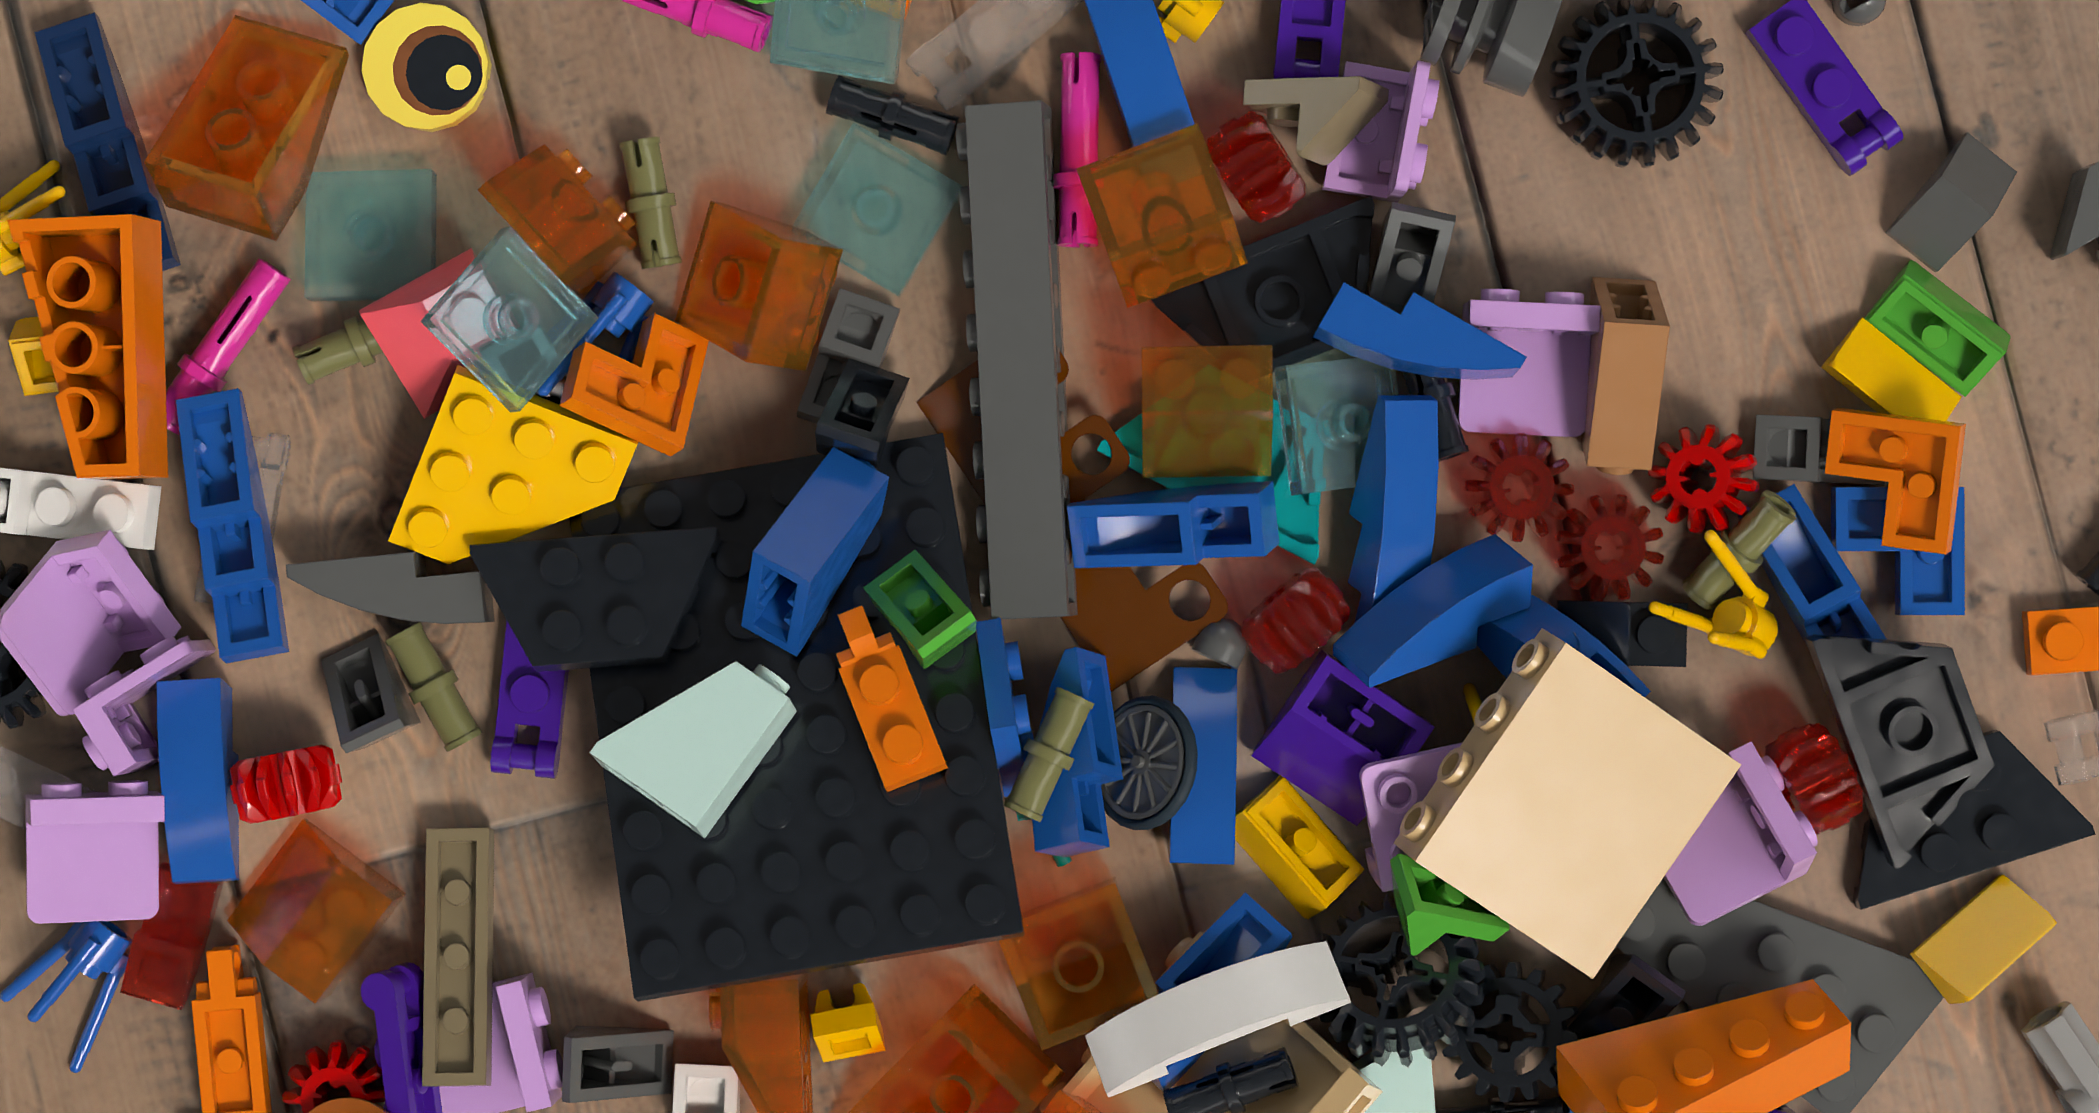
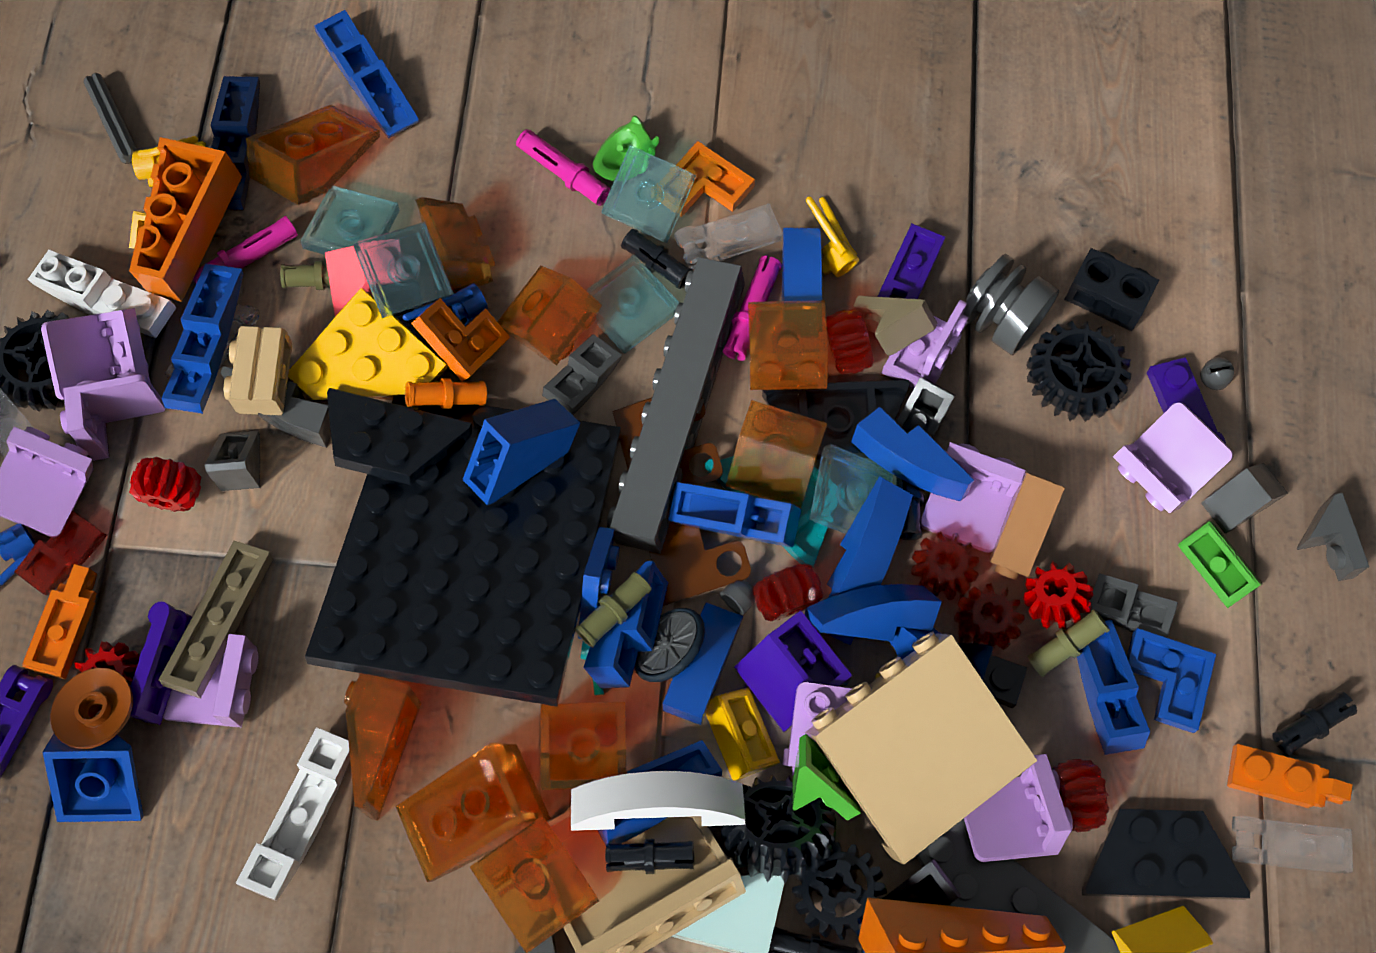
camera: 15 degrees right, 20 degrees down
blue slope [156,678,239,884] -> none
clear orange slope [227,818,406,1004] -> none
tile [361,3,492,132] -> none
olive pin [385,622,483,752] -> none
dark purple plate [490,621,569,779] -> none
dark grey slope [562,1025,674,1103] -> none
light aqua slope [589,661,797,838] -> none
olive pin [619,136,682,270] -> none
yellow tile [810,983,886,1062] -> none
black slope [815,358,910,471] -> none
orange hinge [836,605,948,792] -> none
bright green slope [863,550,976,669] -> none
yellow plant [1648,530,1778,659] -> none
black wing [1805,634,1995,869] -> none
yellow slope [1821,317,1962,421] -> none
orange plate [1825,408,1966,555] -> none
none -> tan brick [223,326,293,415]
none -> orange pin [405,378,487,409]
none -> lavender bracket [1113,403,1233,513]

